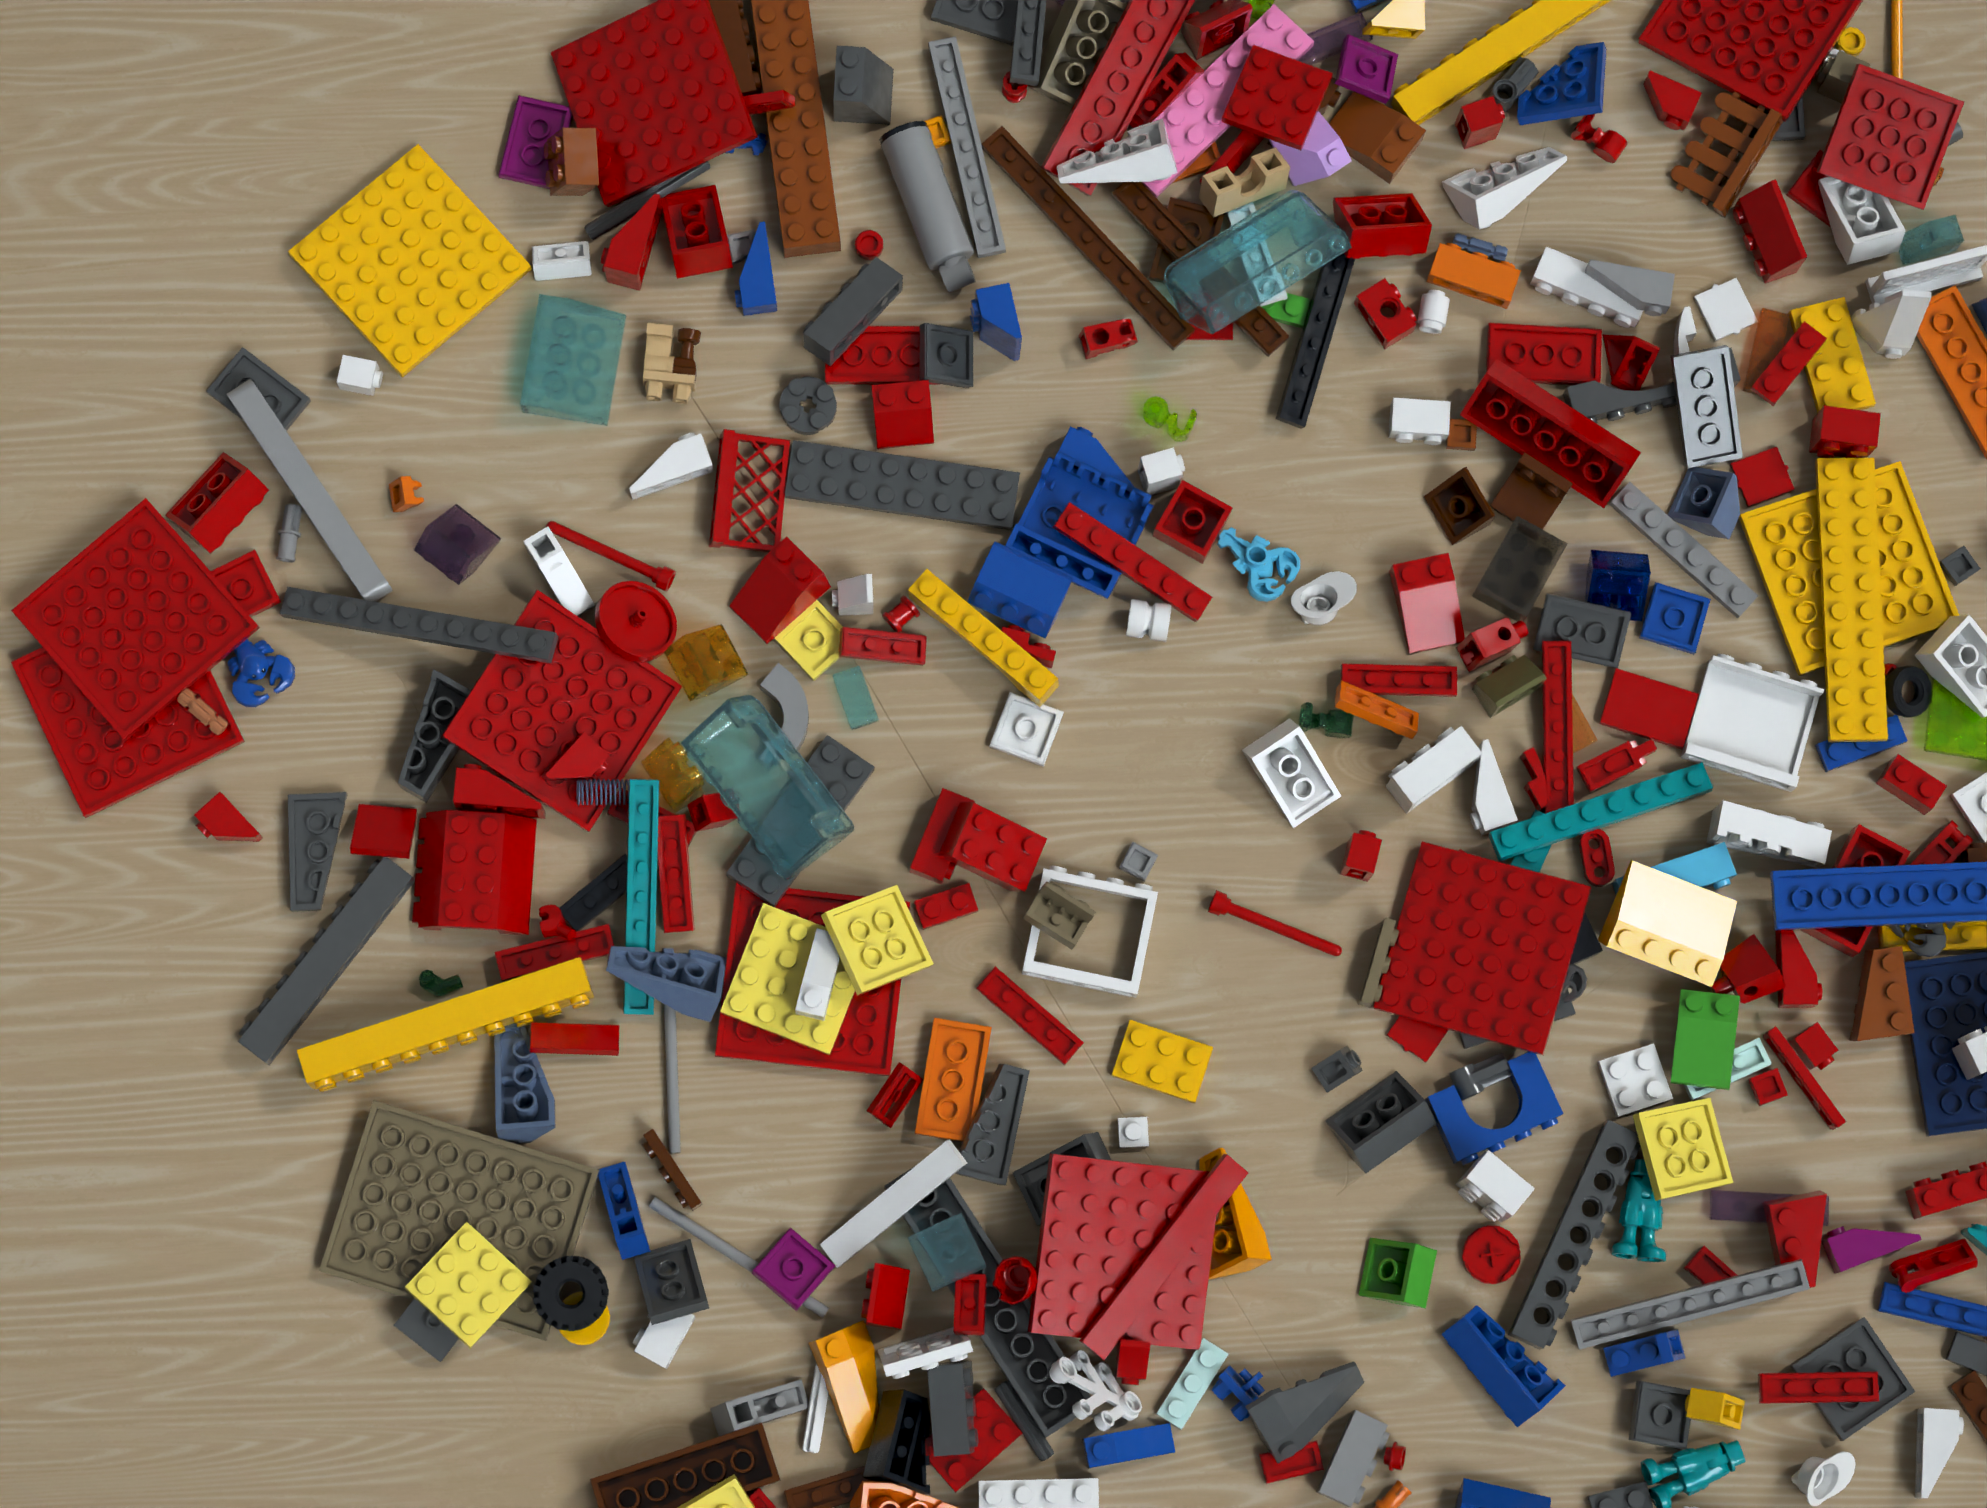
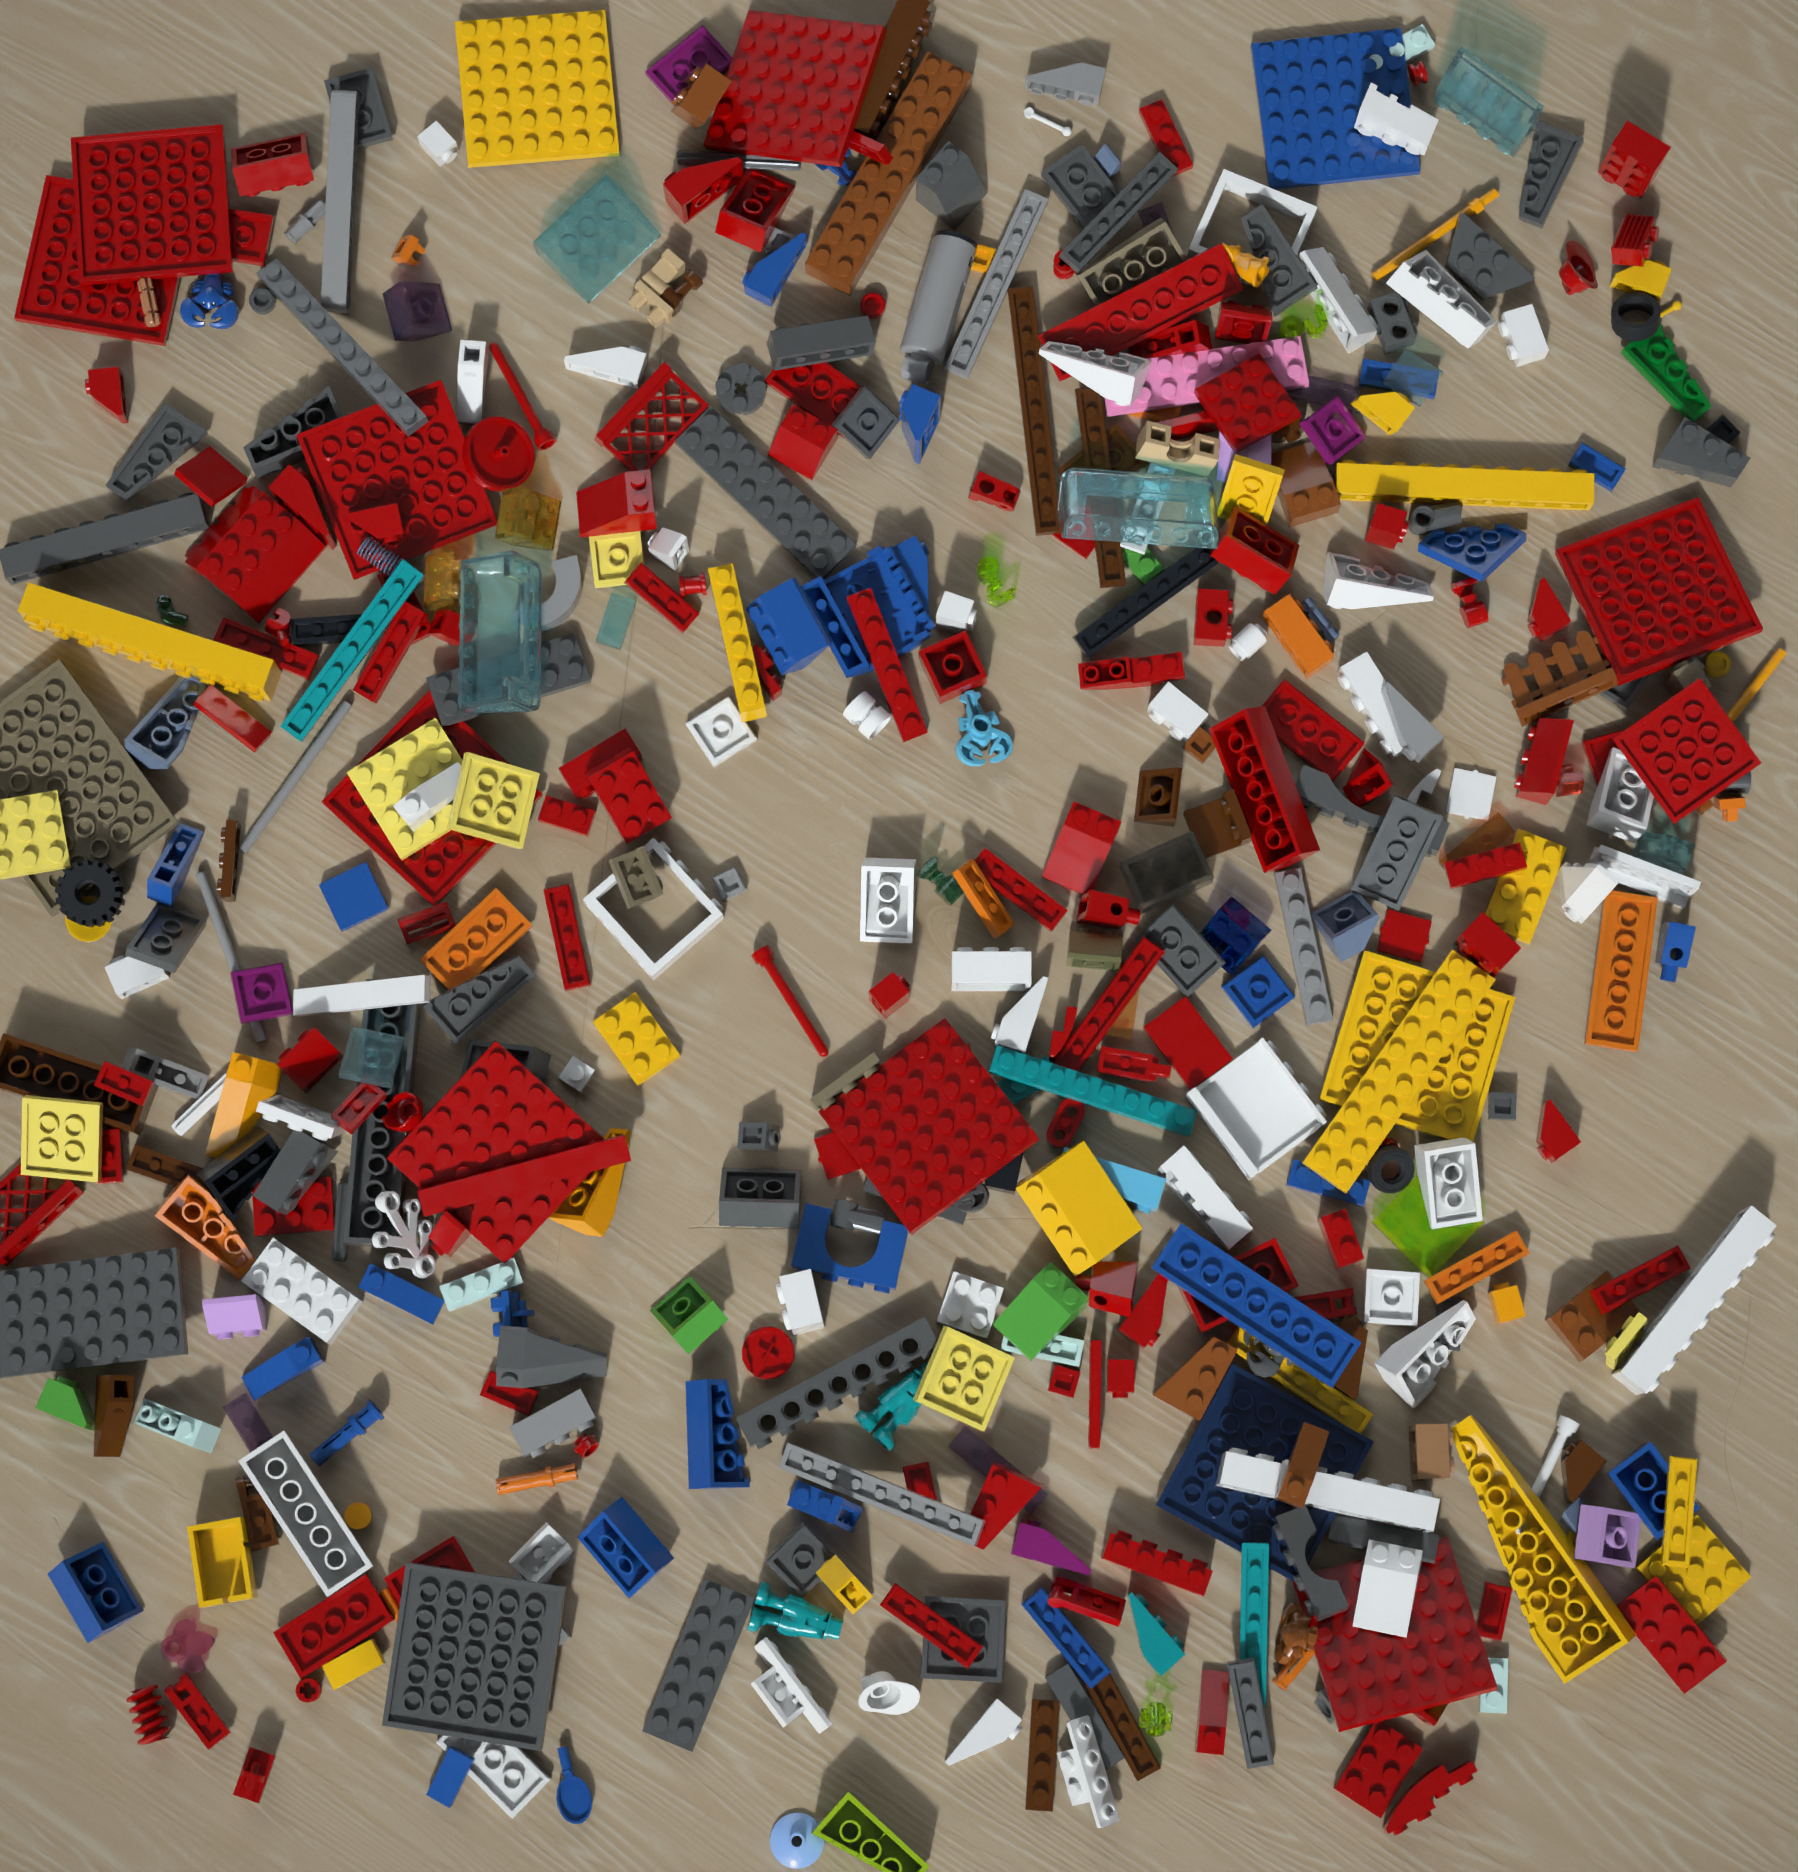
camera: 45 degrees right, 0 degrees up
white slope [532,241,592,281] -> none
sand blue wedge [606,946,727,1022] -> none
white piece [1291,571,1357,625] -> none
none -> red plate [94,1061,155,1106]
none -> dark grey tile [249,288,276,315]
none -> blue tile [319,862,389,932]
none -> red slope [1078,651,1186,690]
none -> yellow plate [1216,454,1285,525]
none -> clear red tile [1555,764,1585,797]
none -> orange tile [1714,795,1746,822]

